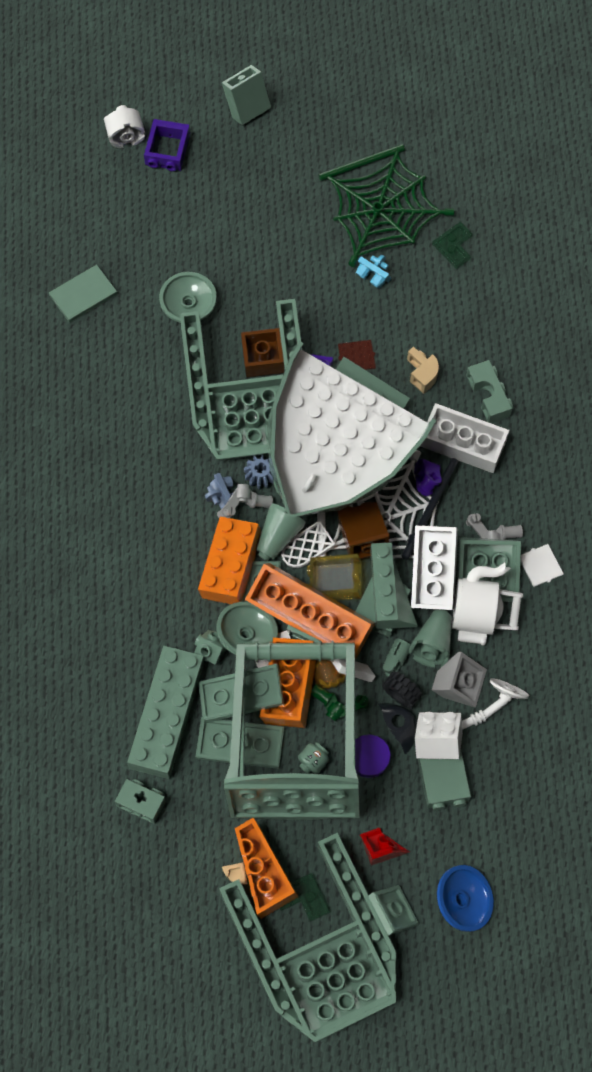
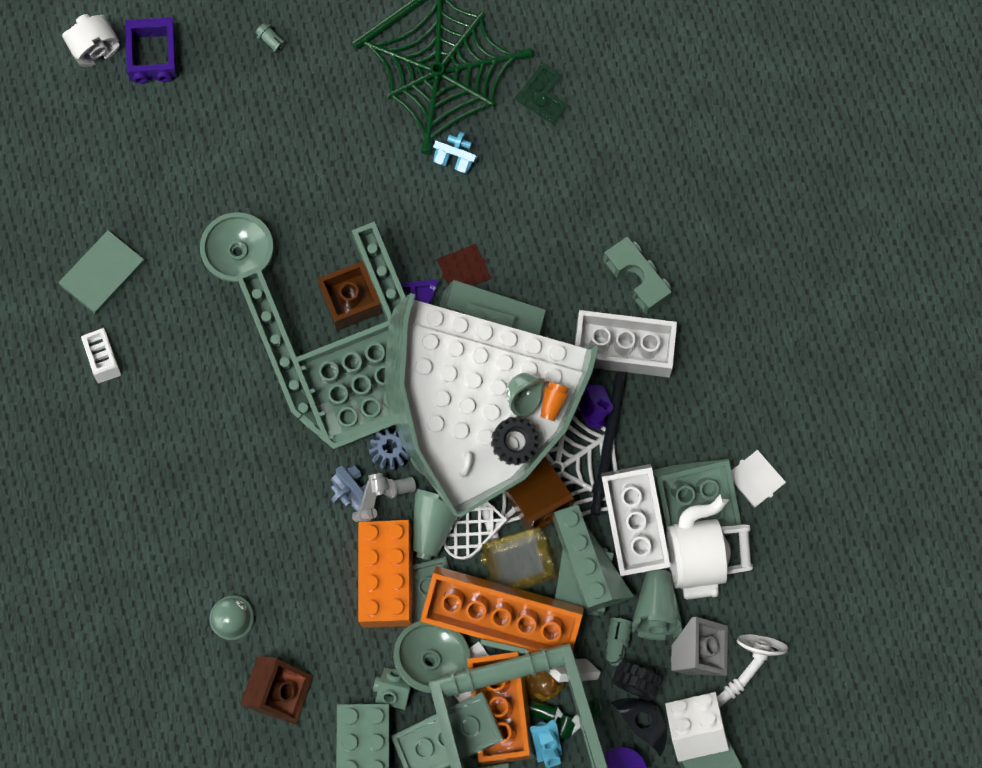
camera: 20 degrees left, 5 degrees up
tan brick [407,347,439,394] -> none
light grey pin [466,513,523,540] -> none
none -> white slope [81,328,121,383]
none -> sand green helmet [210,595,254,640]
none -> copper slope [240,656,313,725]
none -> sand green pin [256,23,286,53]
none -> black tyre [491,416,540,466]
none -> sand green helmet [505,373,546,418]
none -> medium azure hips [530,719,562,768]
none -> orange cone [540,381,569,422]

